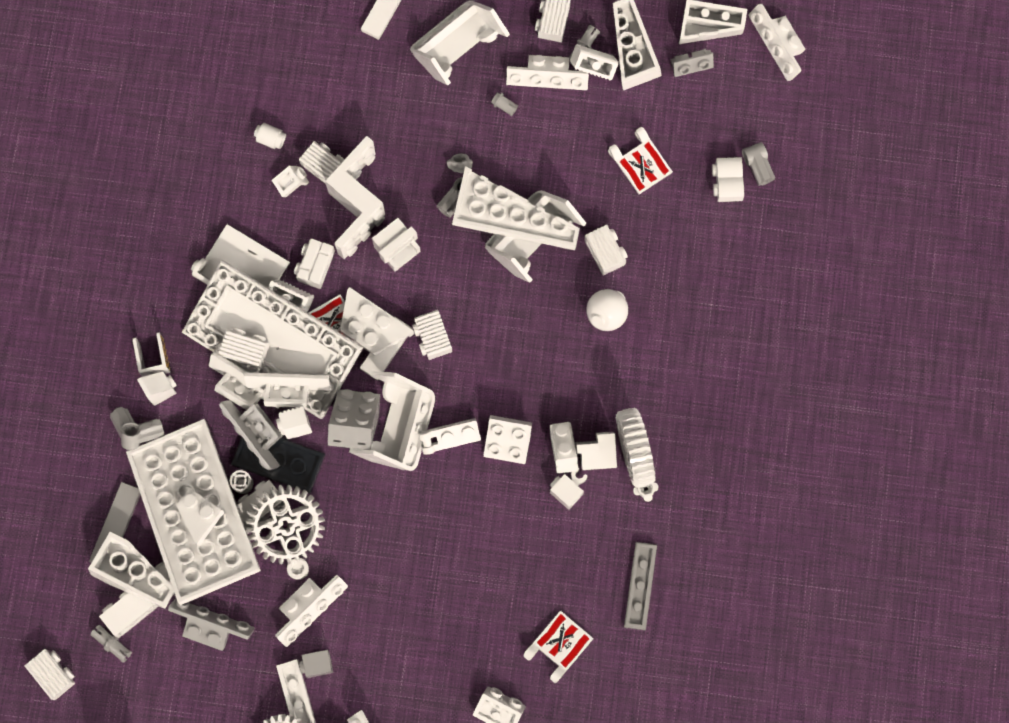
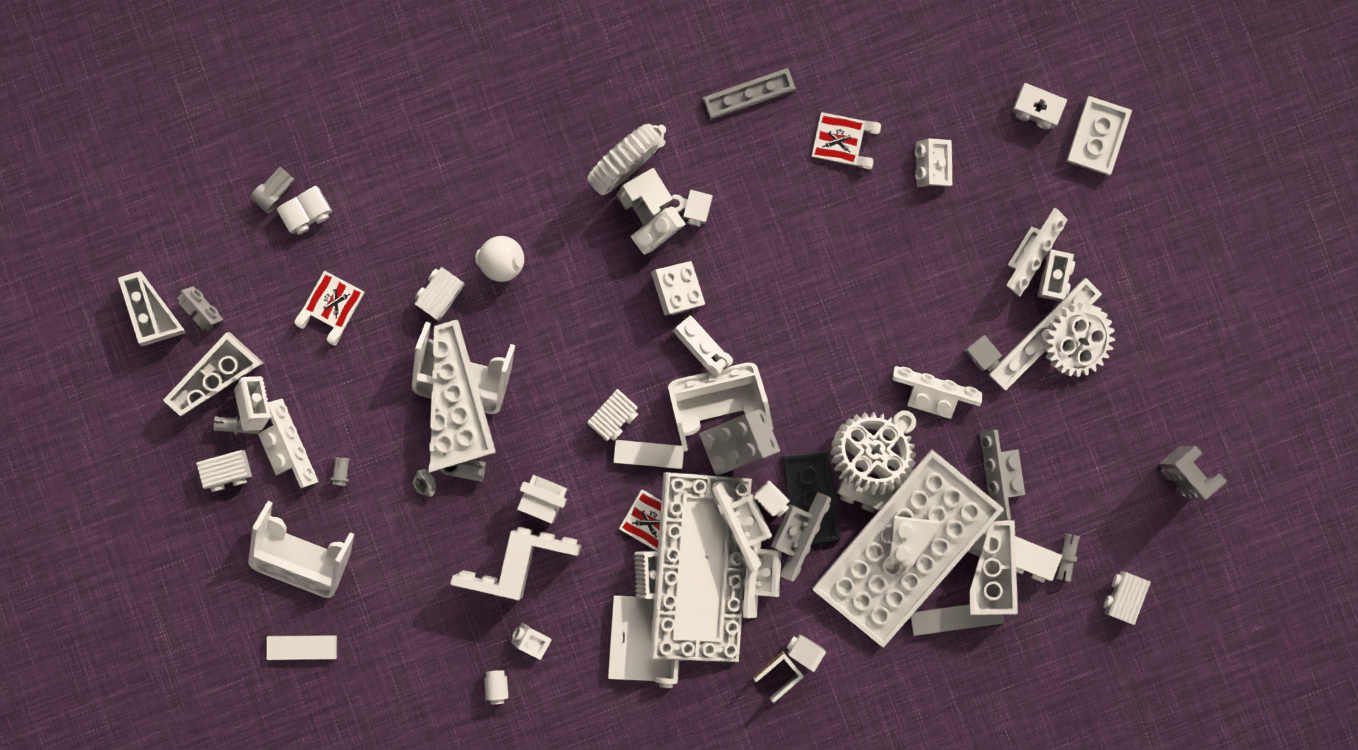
camera: 120 degrees left, 10 degrees up
light grey piece [110,407,164,450] -> none
white brick [219,328,269,369] -> none
white wheel [230,470,254,494] -> none
white brick [294,239,335,289] -> none
white brick [299,141,345,184] -> none
white wing [340,287,415,356] -> none
white bracket [749,4,806,81] -> none

